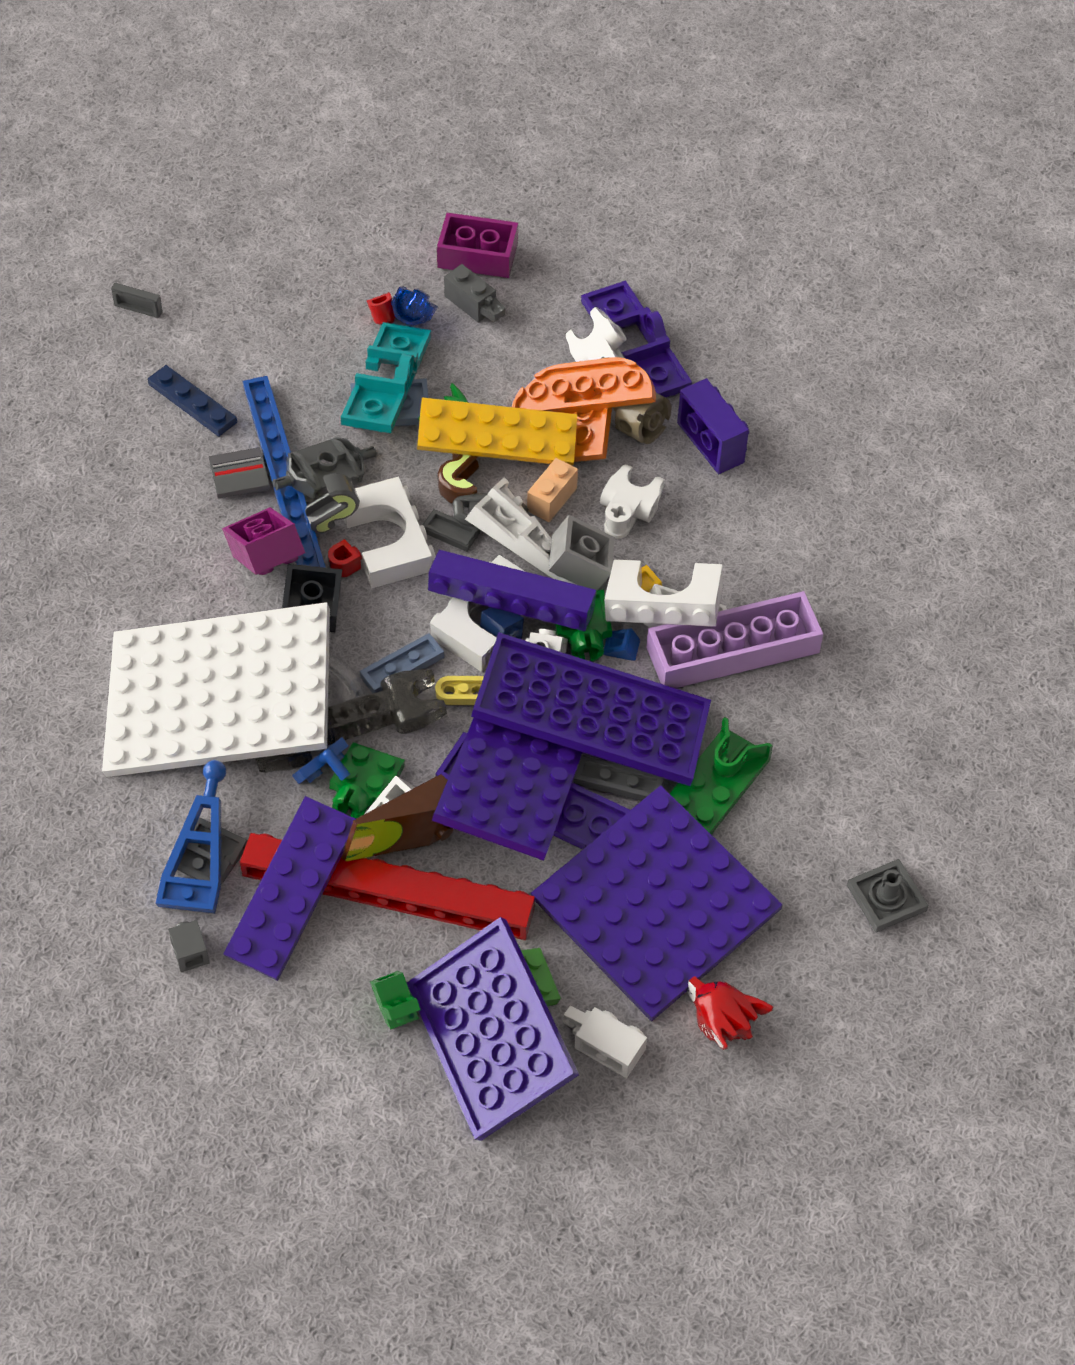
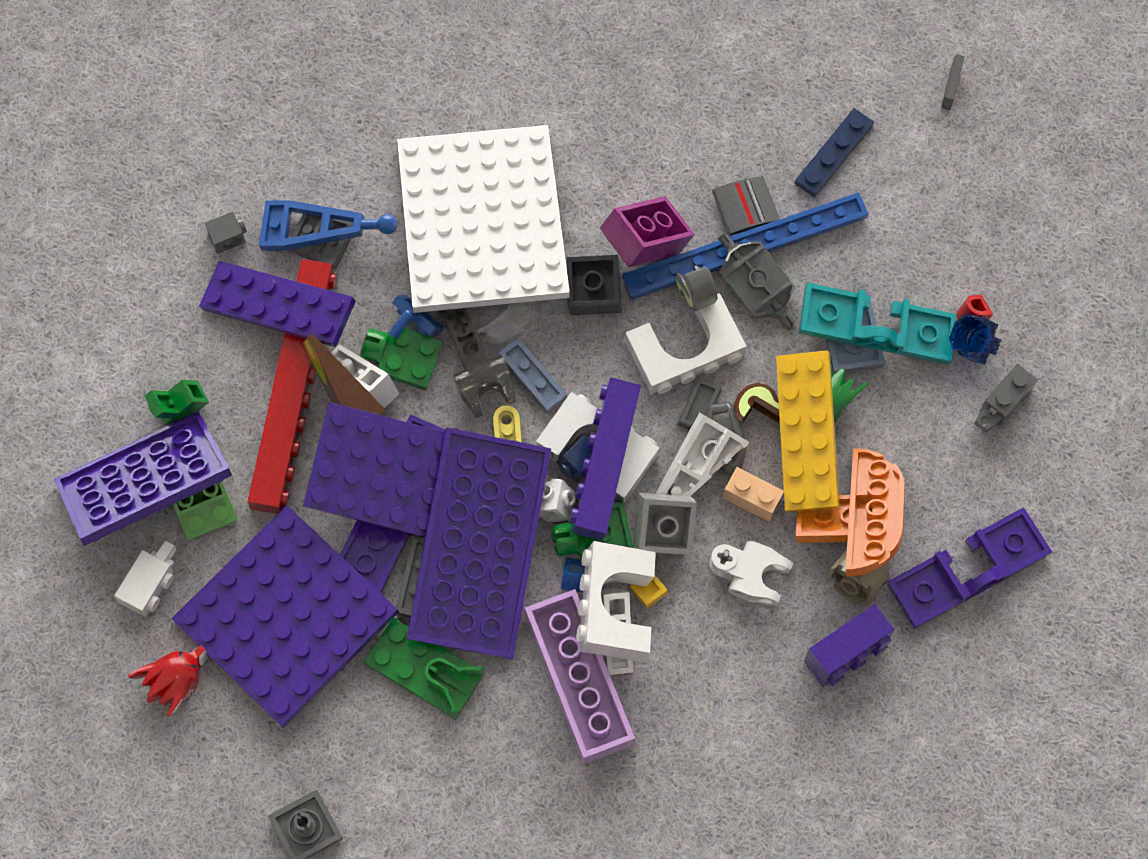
camera: 85 degrees right, 15 degrees up
red plate [328,539,362,578] -> none
magenta brick [437,212,518,278] -> none
white piece [566,307,627,362] -> none

